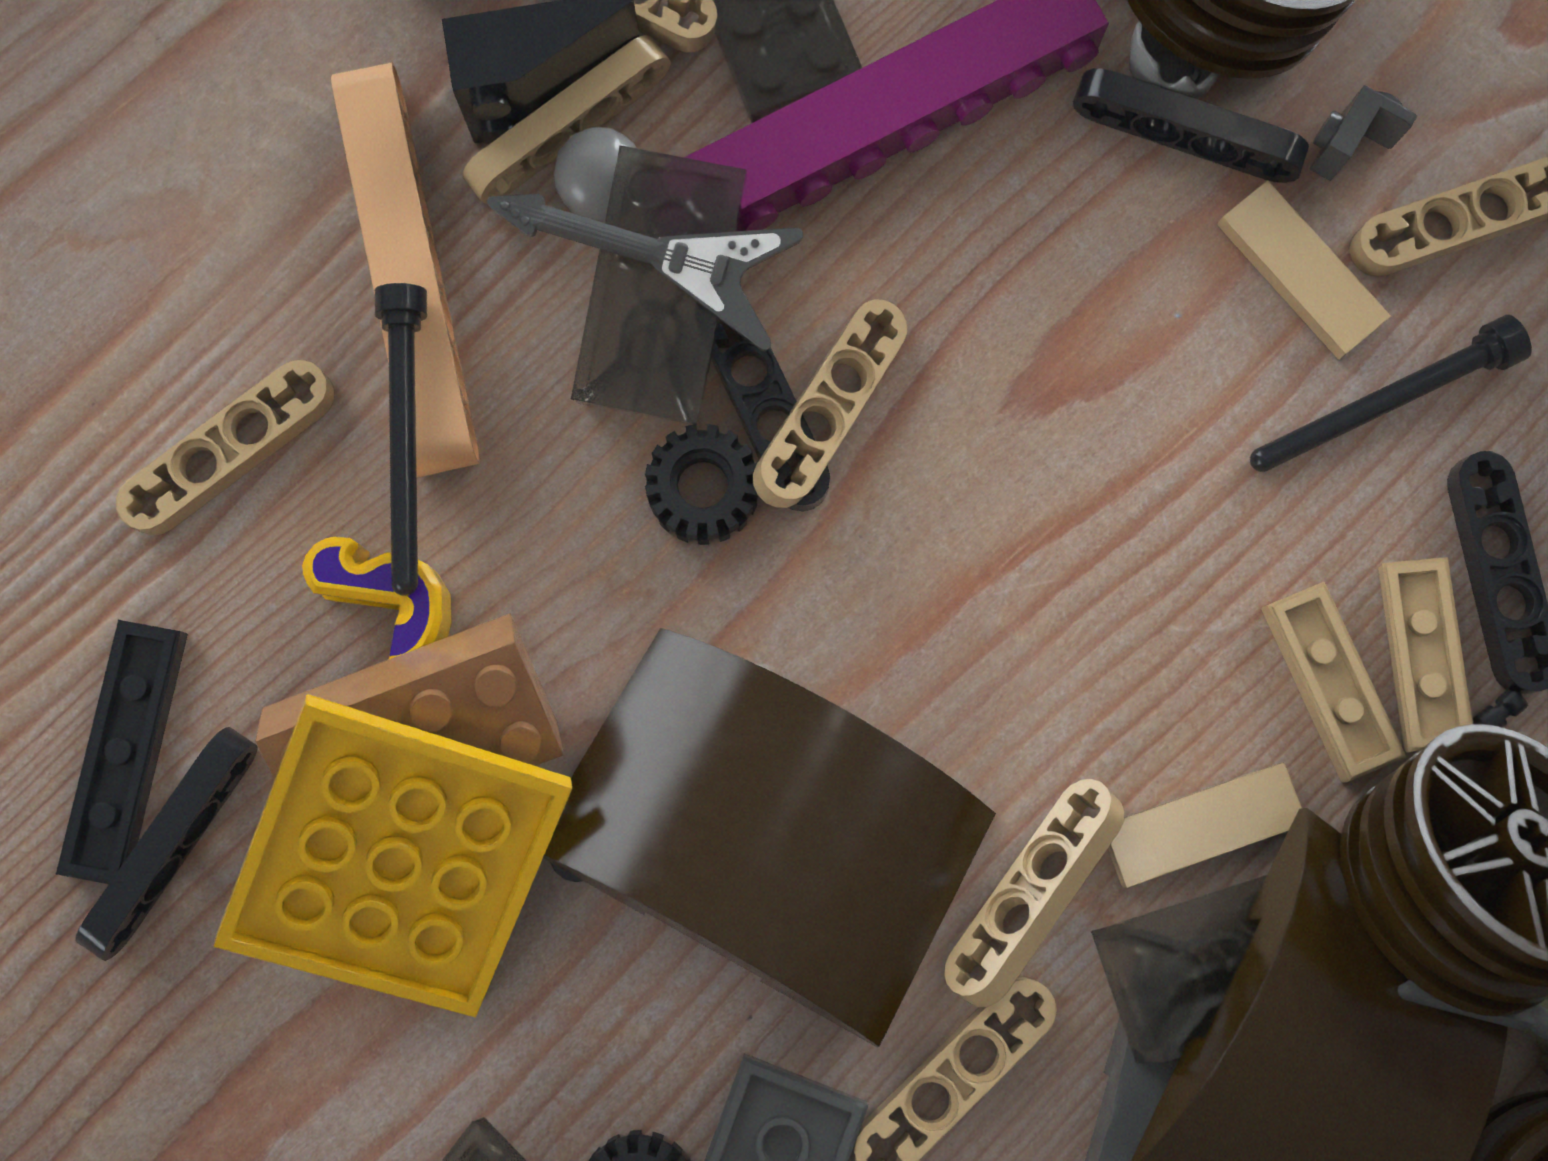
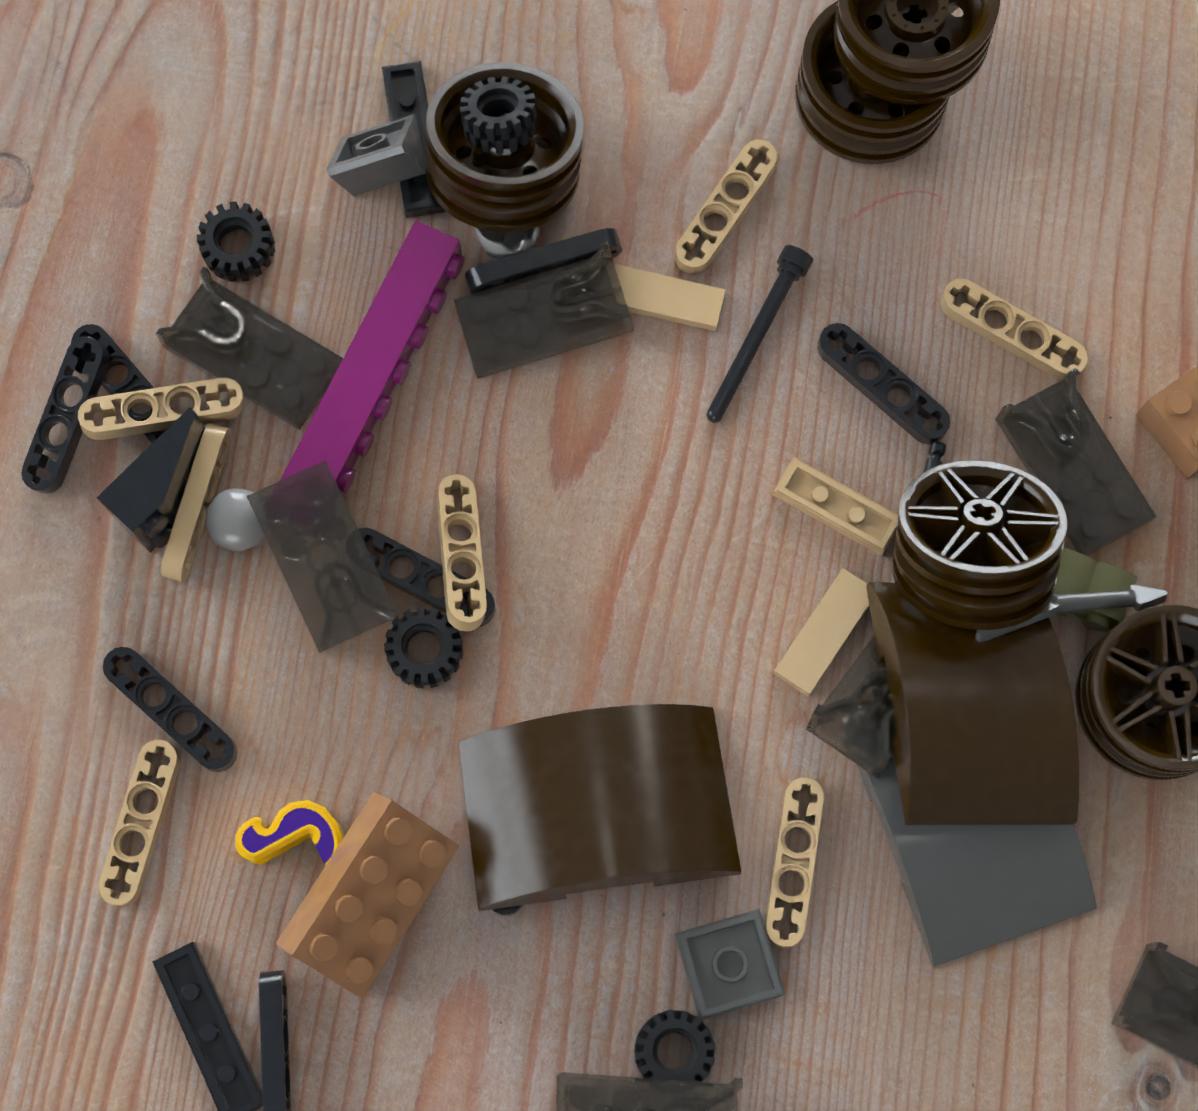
camera: 35 degrees left, 5 degrees down
yellow plate [213,694,572,1018] -> none
light nougat beam [331,62,480,478] -> none
black piece [375,283,427,596] -> none
piece [487,194,803,351] -> none
tan beam [944,779,1124,1007] -> none
dark grey bracket [1310,85,1417,181] -> none
tan tile [1378,557,1473,754] -> none
none -> black beam [102,647,238,772]
none -> clear smoke plate [453,242,634,379]

